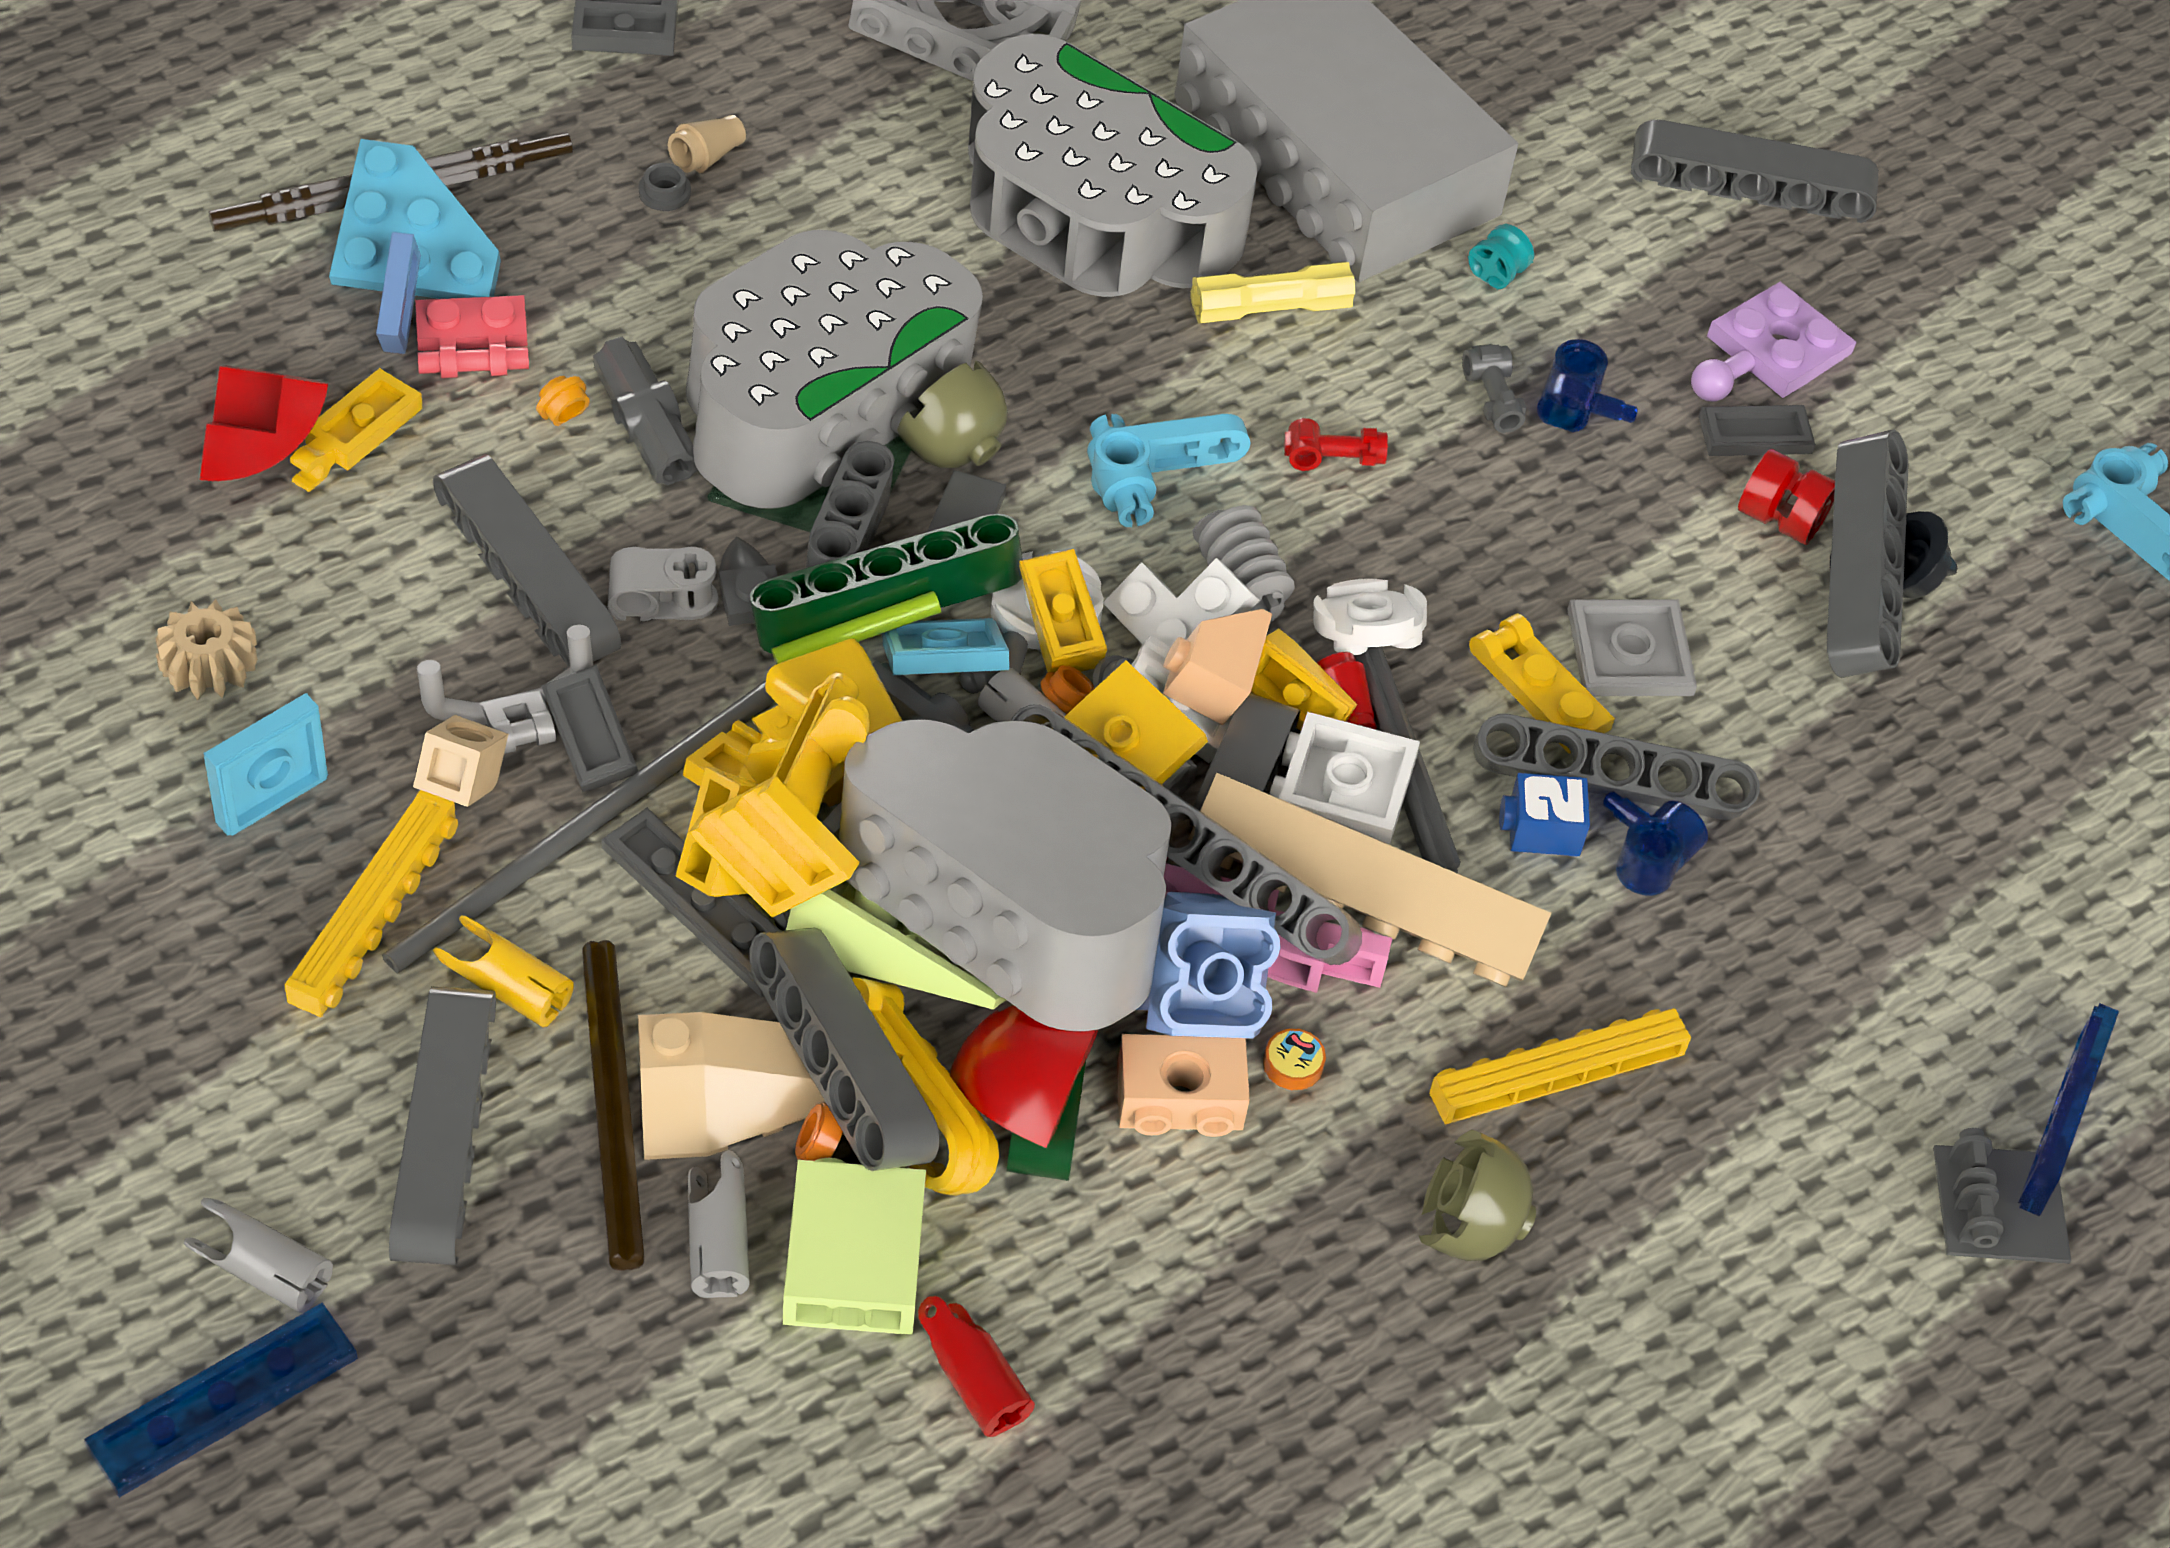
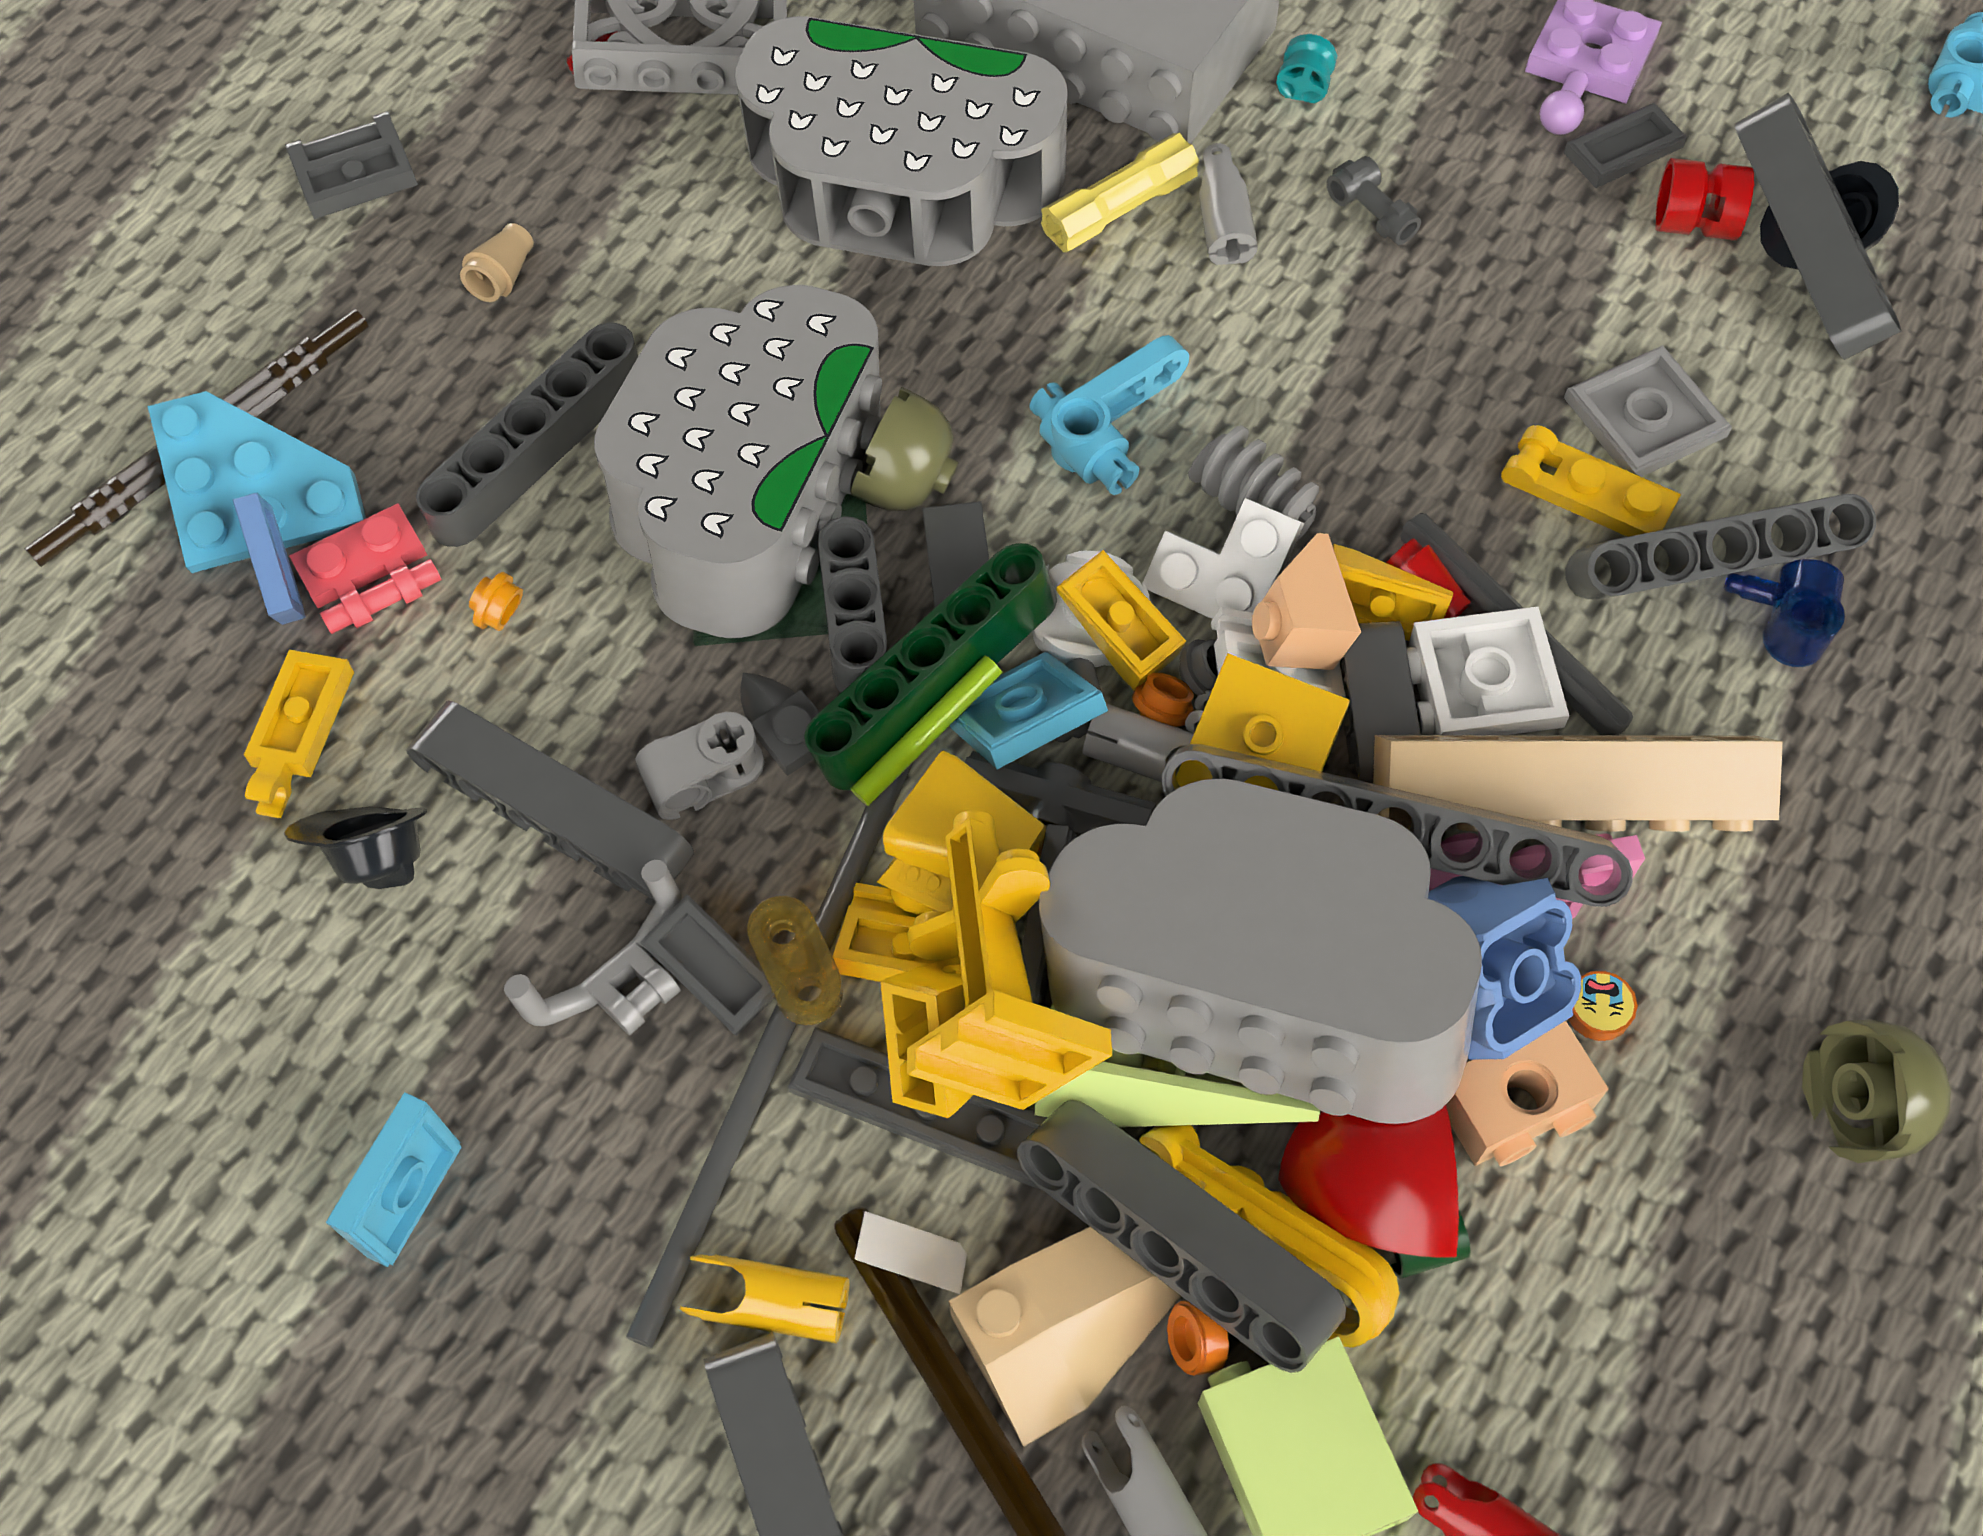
camera: 15 degrees left, 10 degrees up
tan gear [156,599,257,700] -> none
red brick [200,365,328,481] -> none
yellow piece [284,790,458,1017] -> none
tan brick [413,715,509,807] -> none
dark grey piece [593,337,698,485] -> none
dark grey plate [639,163,691,211] -> none
red bar [1284,418,1388,471] -> none
white plate [1314,579,1427,655] -> none
yellow piece [1429,1008,1691,1124] -> none
blue brick [1499,773,1590,856] -> none
clear blue piece [1537,339,1638,432] -> none
none -> black piece [284,806,427,889]
none -> dark grey beam [416,322,638,547]
none -> clear yellow plate [747,896,843,1025]
none -> white sticker [854,1211,967,1294]
none -> light grey piece [1199,143,1258,265]

